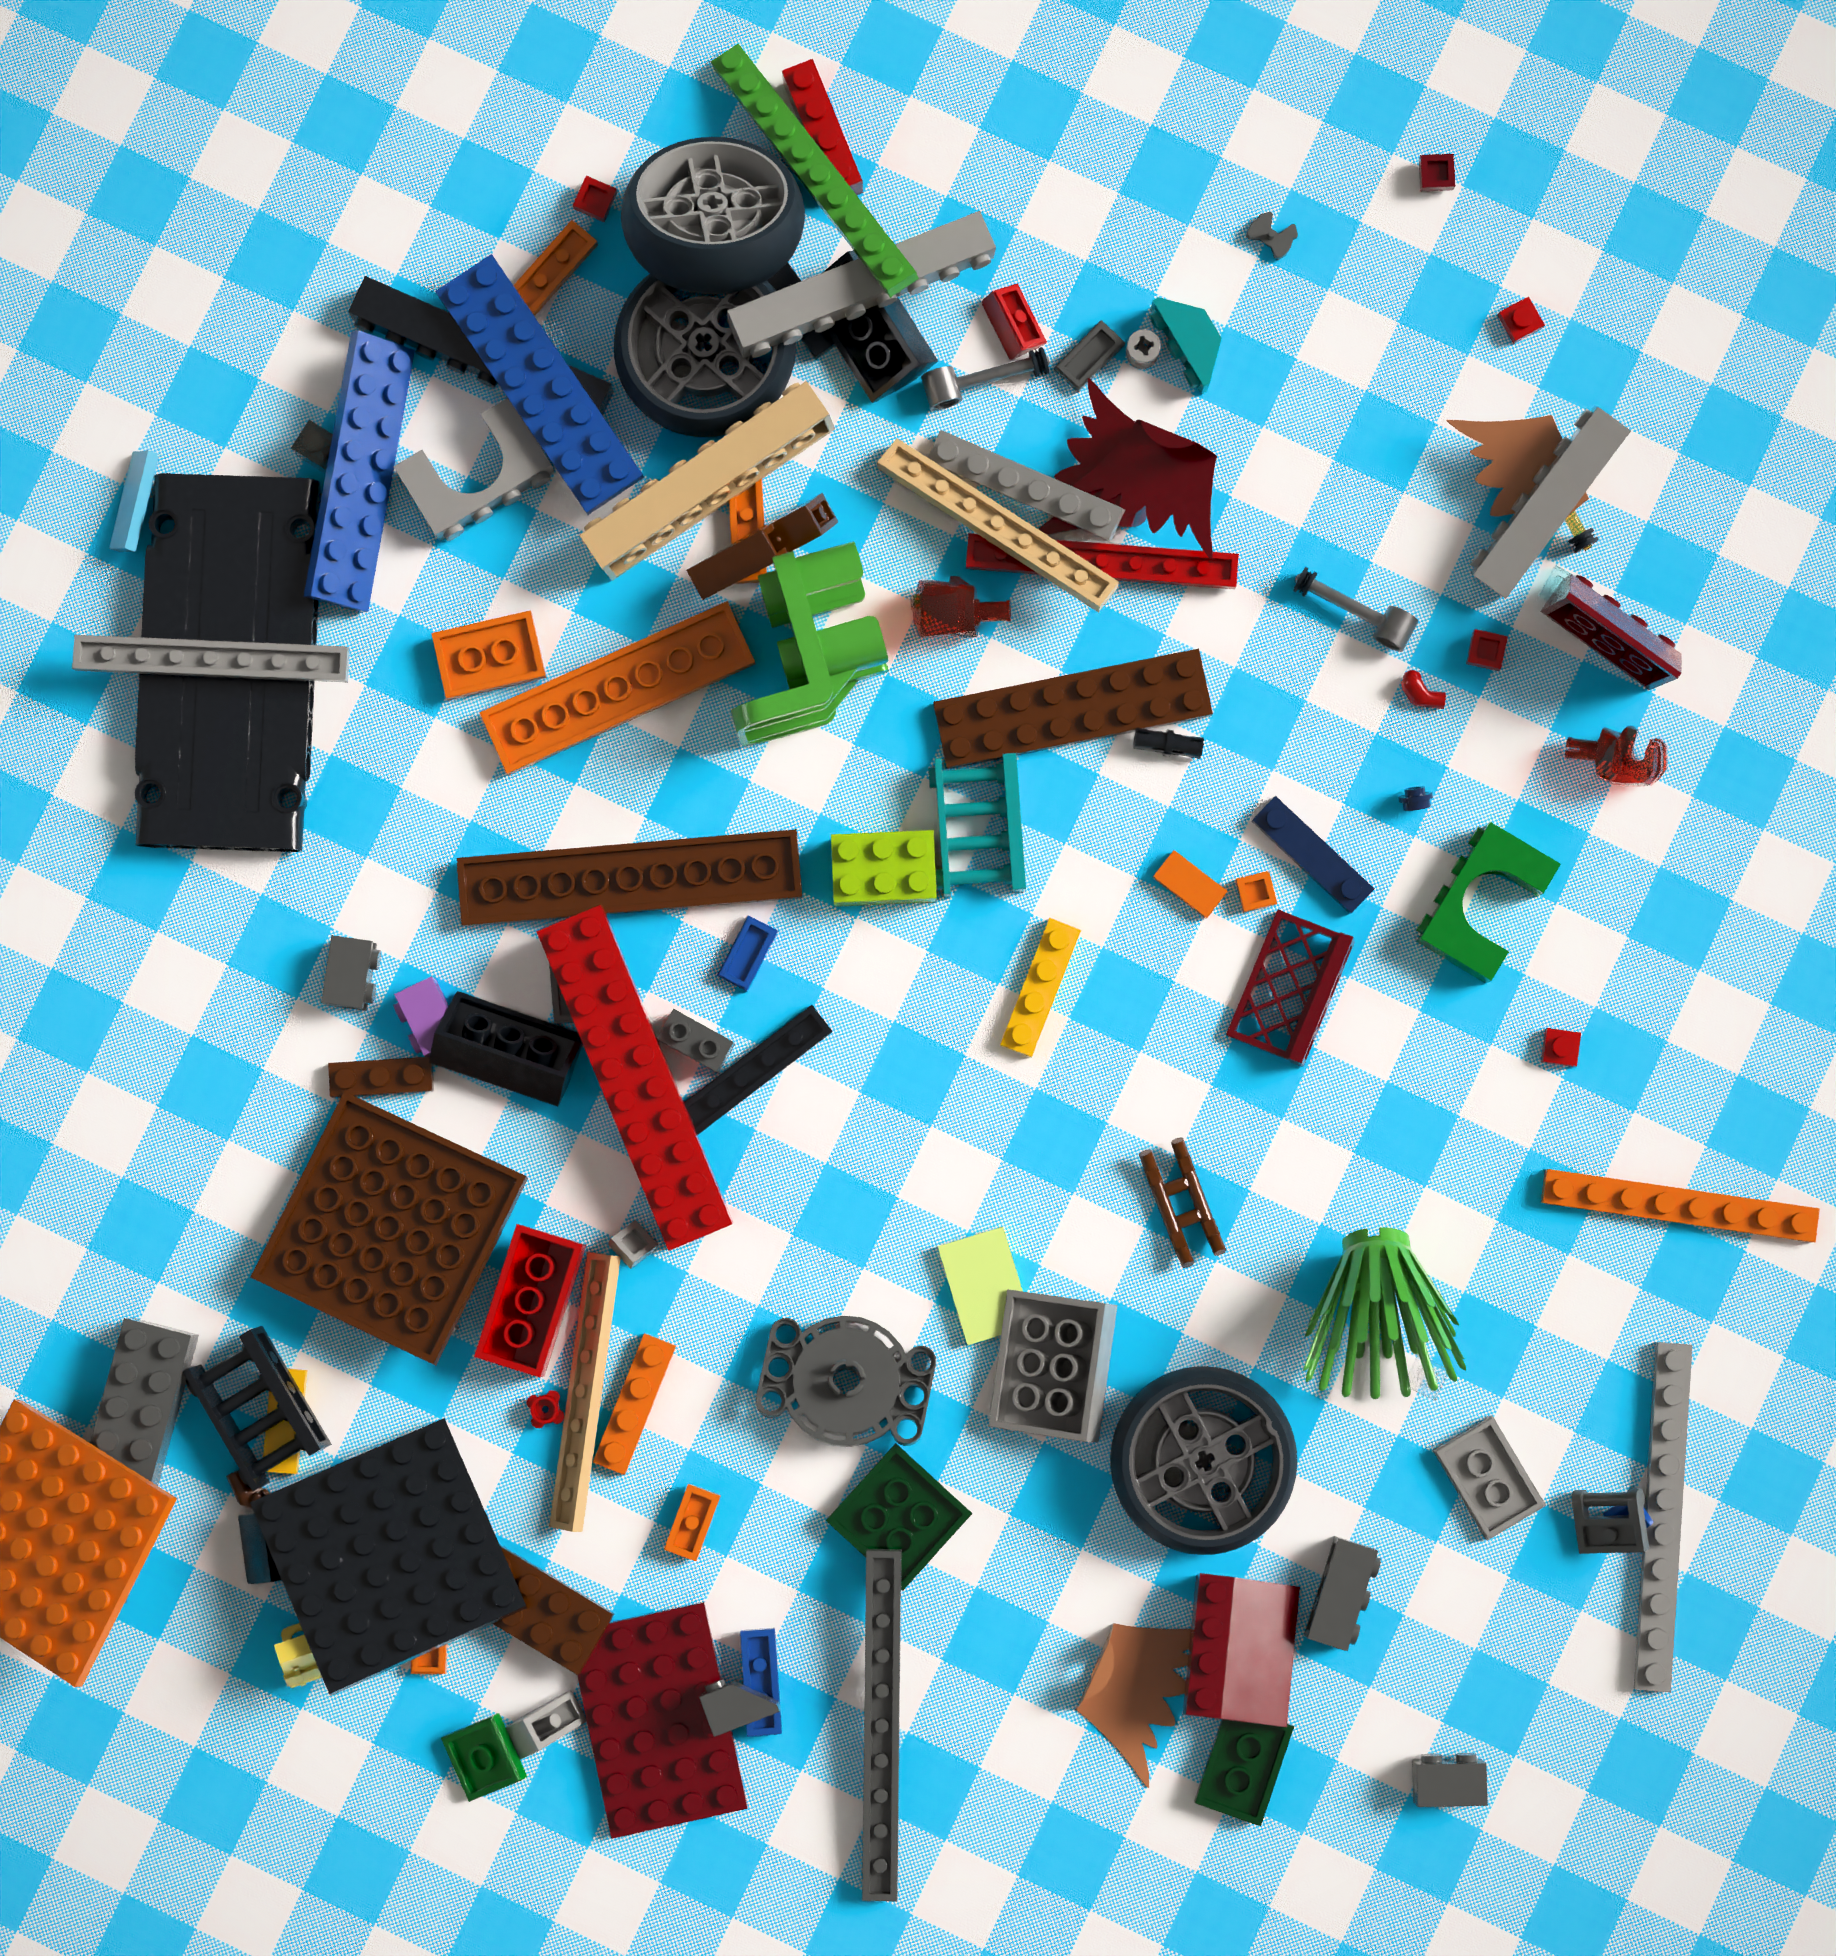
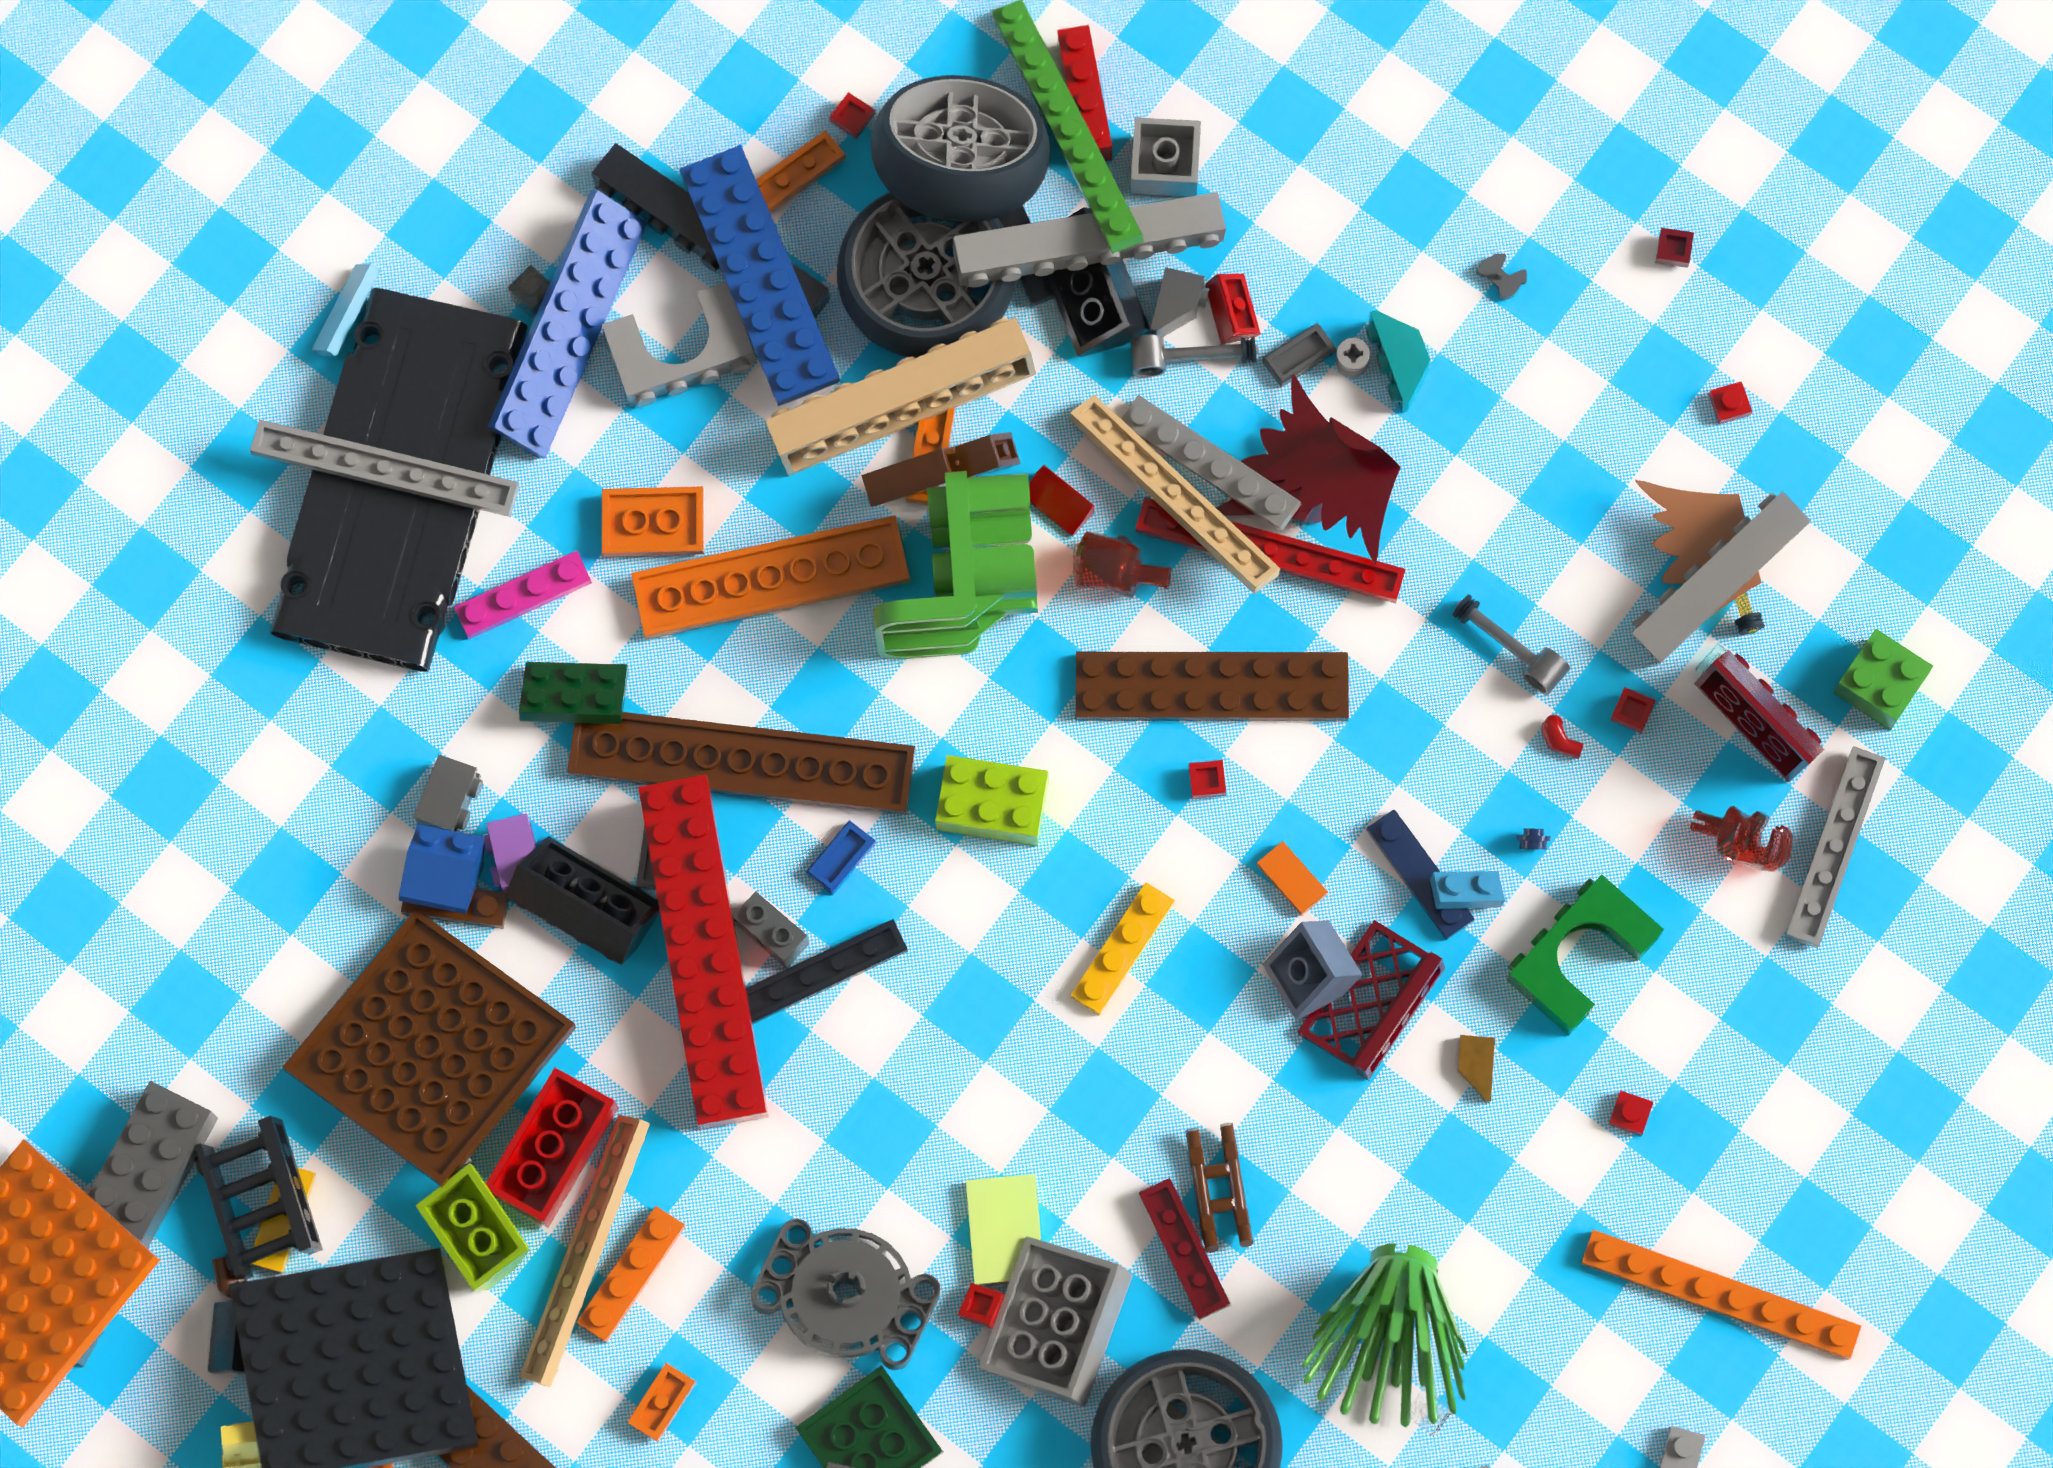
camera: 15 degrees right, 10 degrees down
red plate [526,1390,565,1428] -> none
light grey plate [608,1220,658,1269] -> none
teal fence [928,753,1026,898] -> none
black pin [1133,727,1204,759] -> none
orange tile [1235,871,1278,913] -> none
none -> blue slope [399,824,484,914]
none -> lime slope [415,1164,530,1291]
none -> dark pink plate [454,551,592,640]
none -> dark green plate [519,661,628,724]
none -> red plate [958,1283,1004,1329]
none -> red slope [1029,465,1094,537]
none -> light grey brick [1131,117,1201,197]
none -> dark red plate [1139,1178,1231,1321]
none -> dark grey slope [1150,267,1209,337]
none -> red plate [1188,760,1226,799]
none -> sand blue slope [1262,920,1363,1019]
none -> dark azure plate [1430,871,1505,909]
none -> pearl gold tile [1457,1035,1495,1103]
none -> light grey plate [1785,746,1886,949]
none -> bright green brick [1833,629,1934,731]

